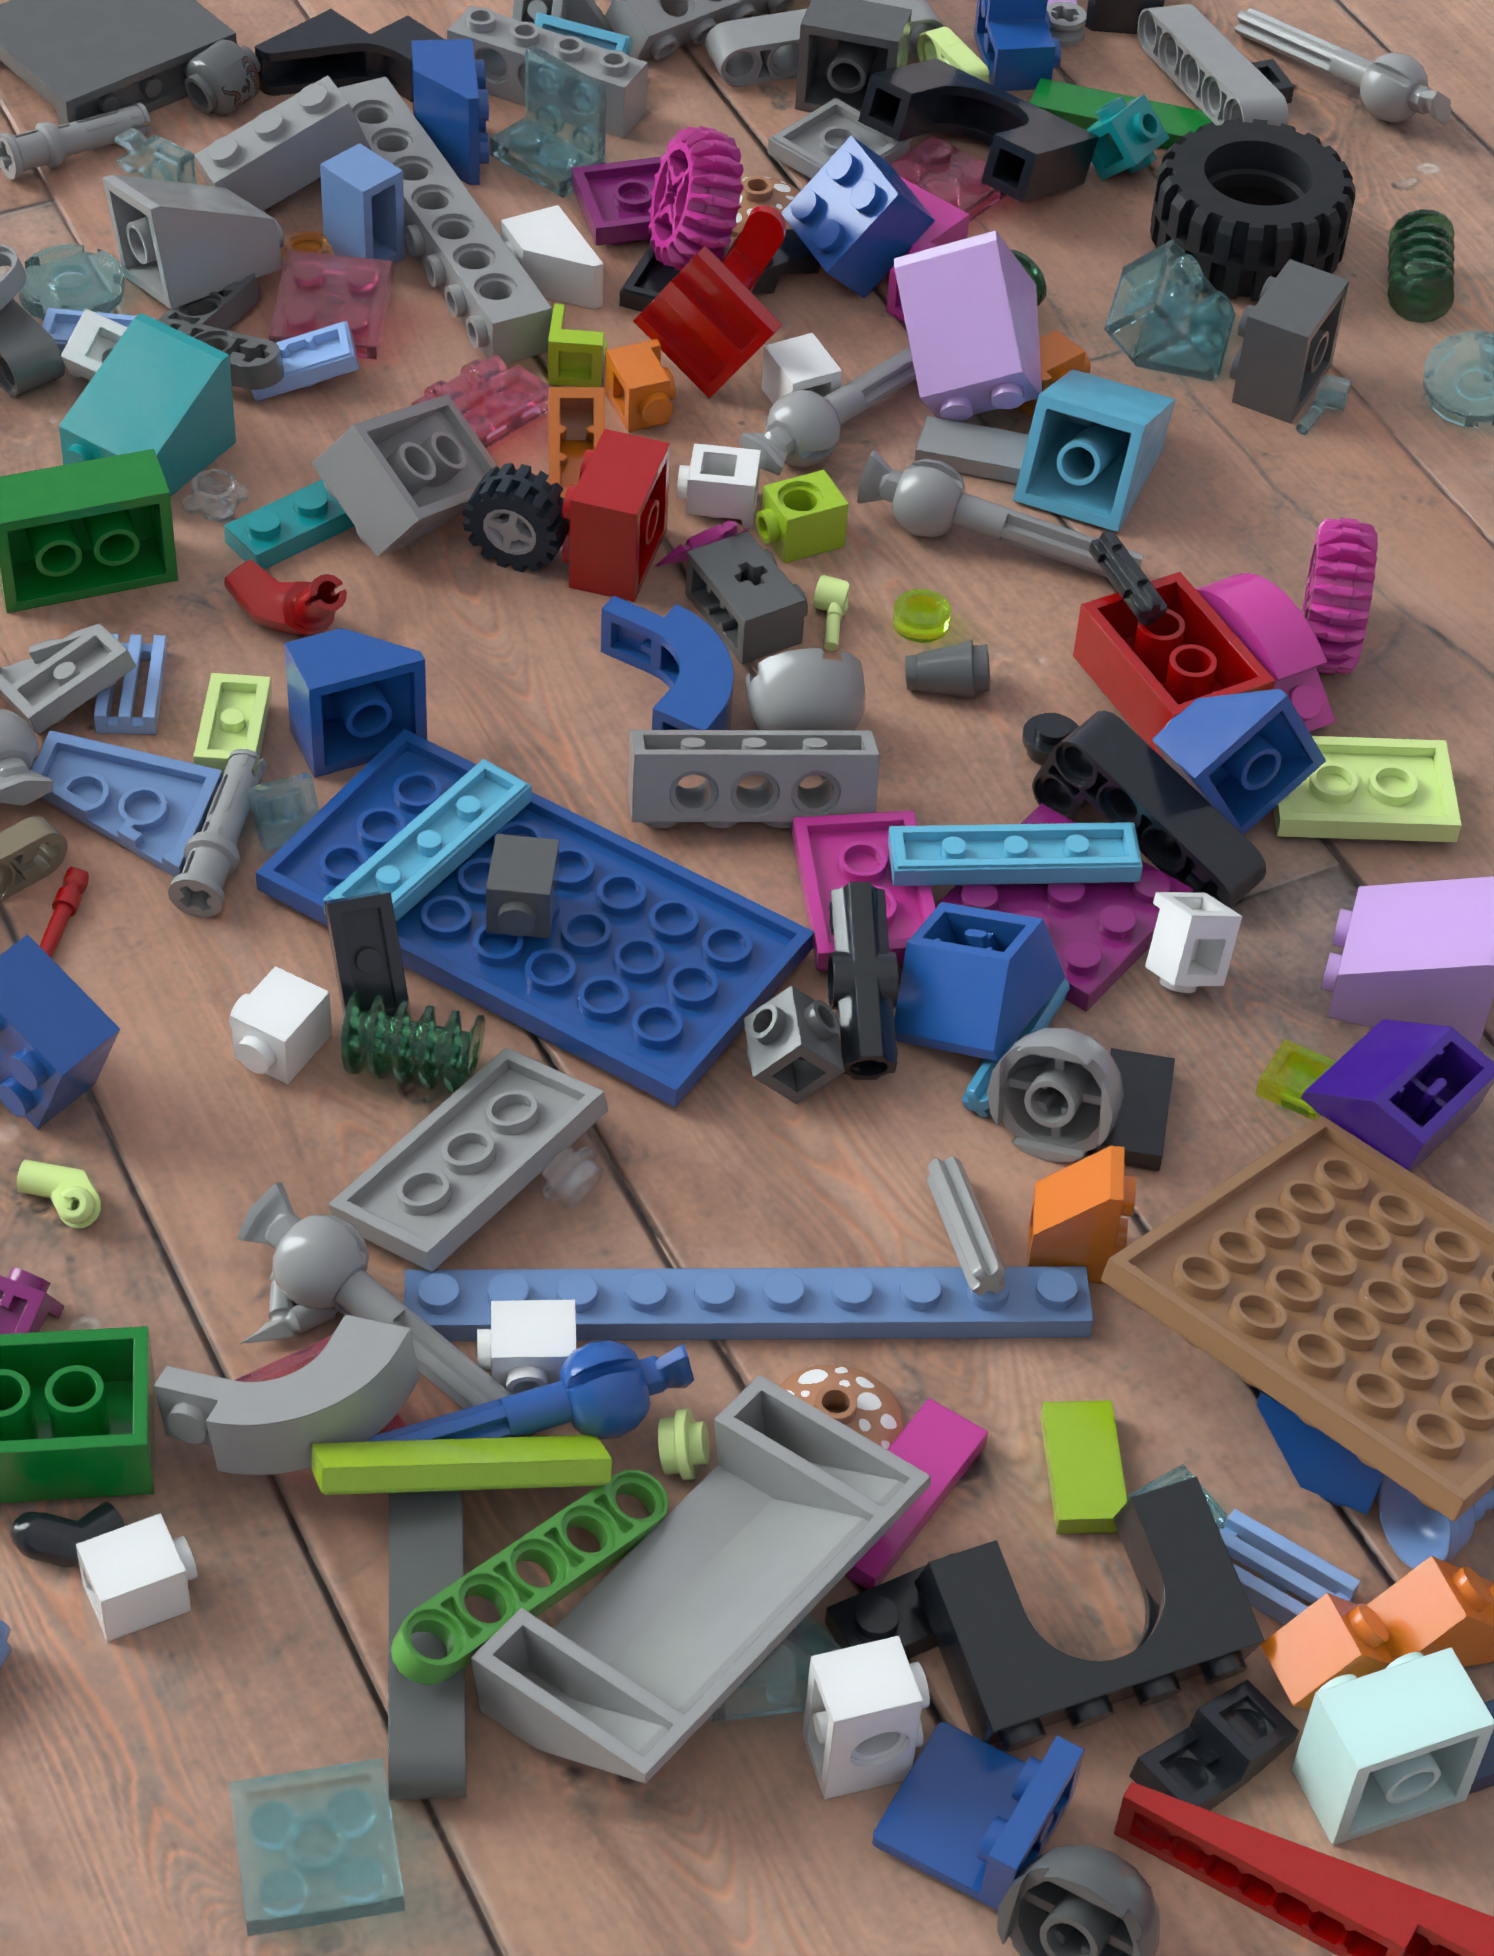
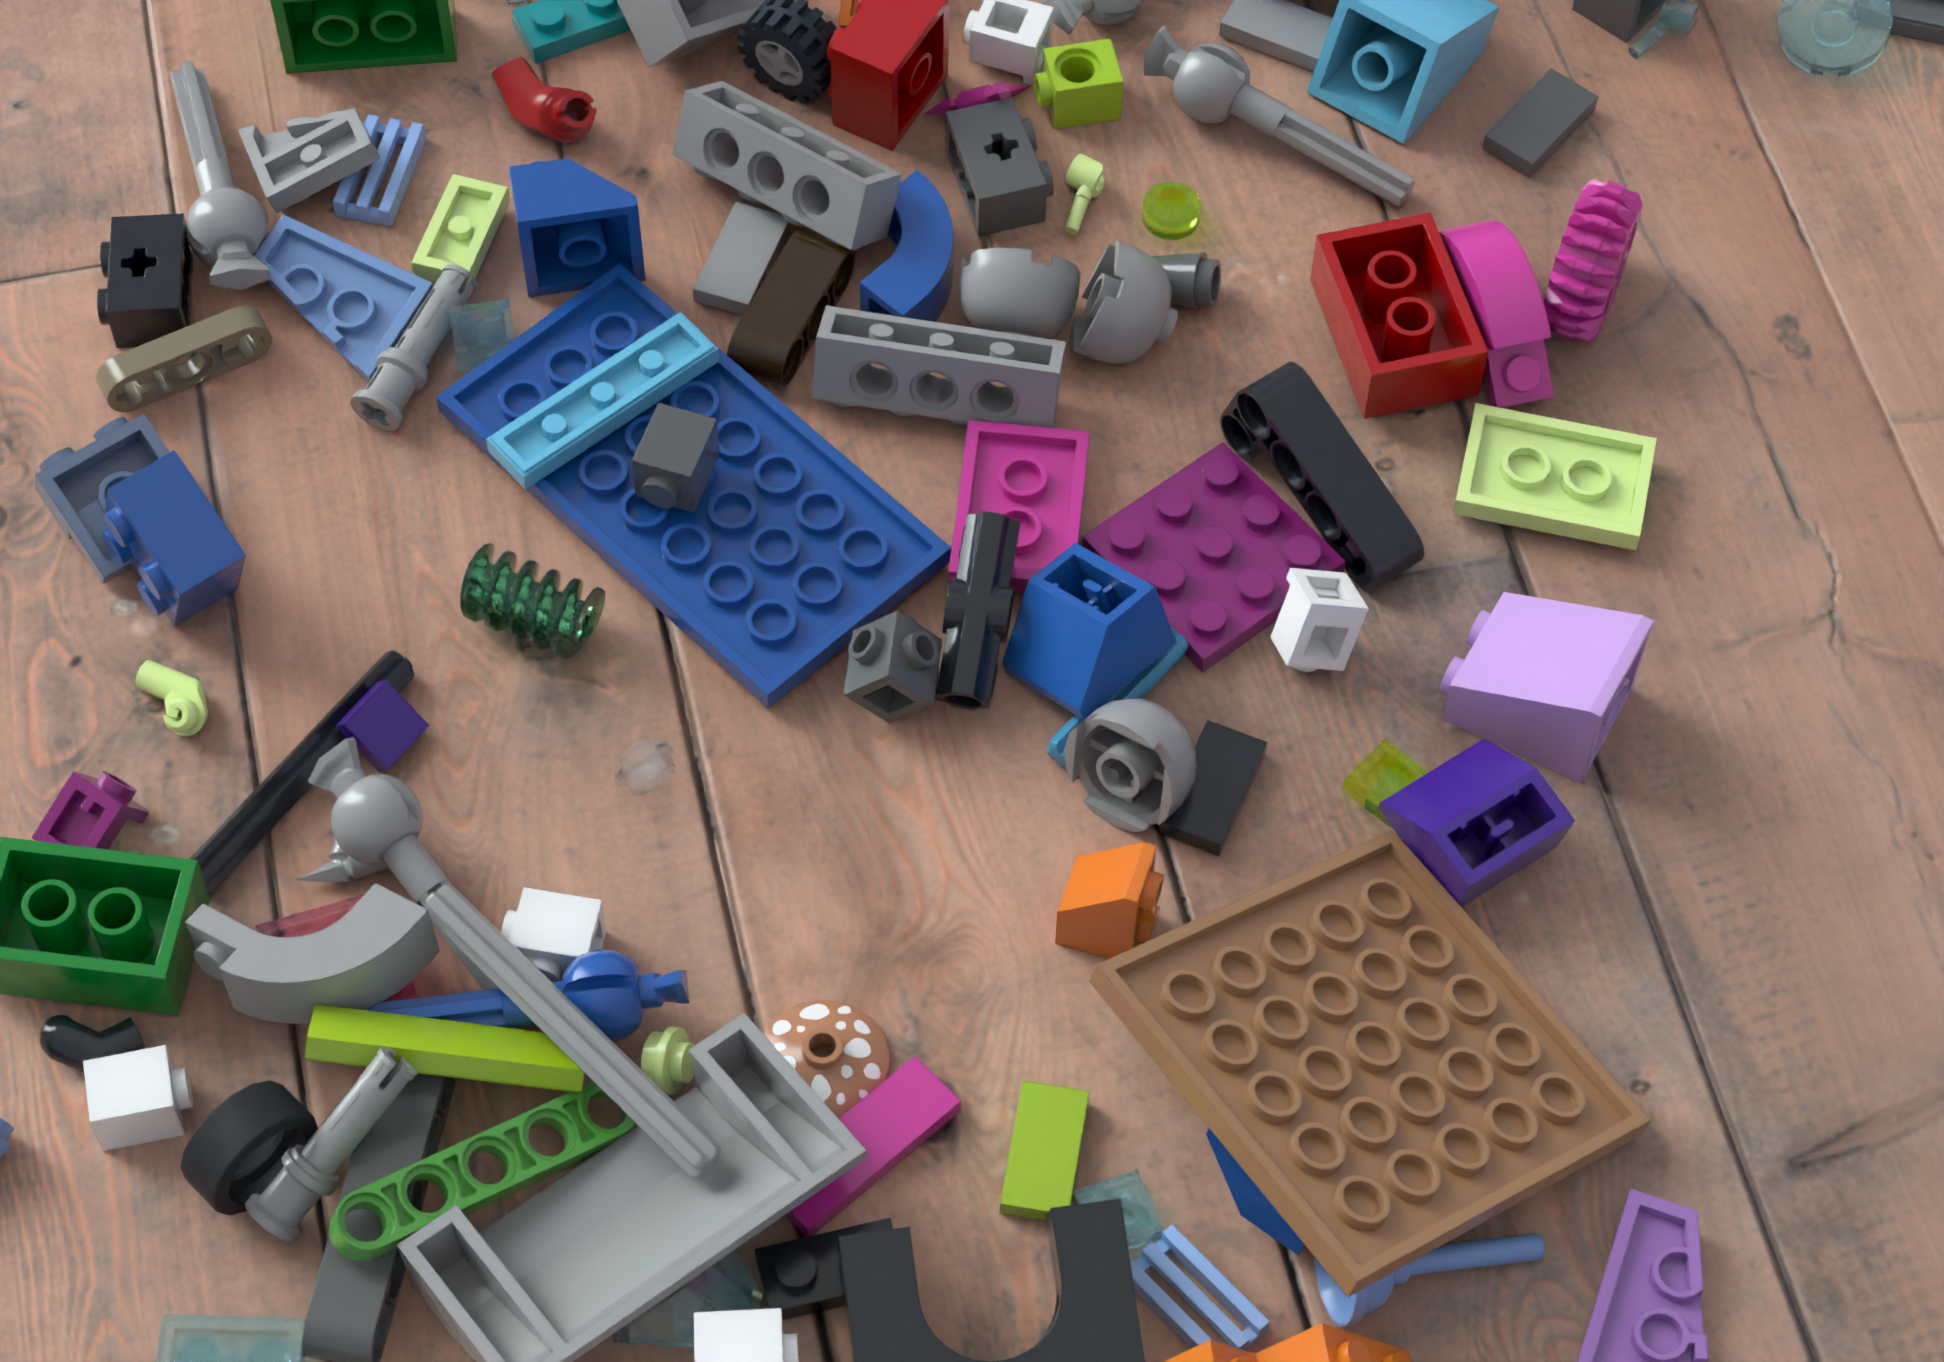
camera: 15 degrees right, 10 degrees up
red piece [40,866,89,958] -> none
white brick [229,966,332,1085] -> none
black plate [324,890,412,1030] -> none
light grey plate [328,1048,608,1272] -> none
medium blue plate [404,1266,1093,1341] -> none
medium azure tile [888,822,1142,886] -> none
light grey axle [927,1156,1007,1296] -> none
black plate [1022,713,1079,766] -> none
black axle [1089,531,1167,625] -> none
blue slope [1152,689,1326,835] -> none
none -> black tyre [180,1080,318,1215]
none -> black axle [189,650,415,893]
none -> light grey pin [245,1046,417,1242]
none -> dark purple tile [336,679,429,772]
none -> light grey axle [425,884,721,1178]
none -> light grey brick [672,81,902,251]
none -> light grey tile [693,202,791,316]
none -> dark brown beam [727,230,855,387]
none -> light grey cylinder [1069,240,1178,364]
none -> dark grey tile [1483,68,1598,177]

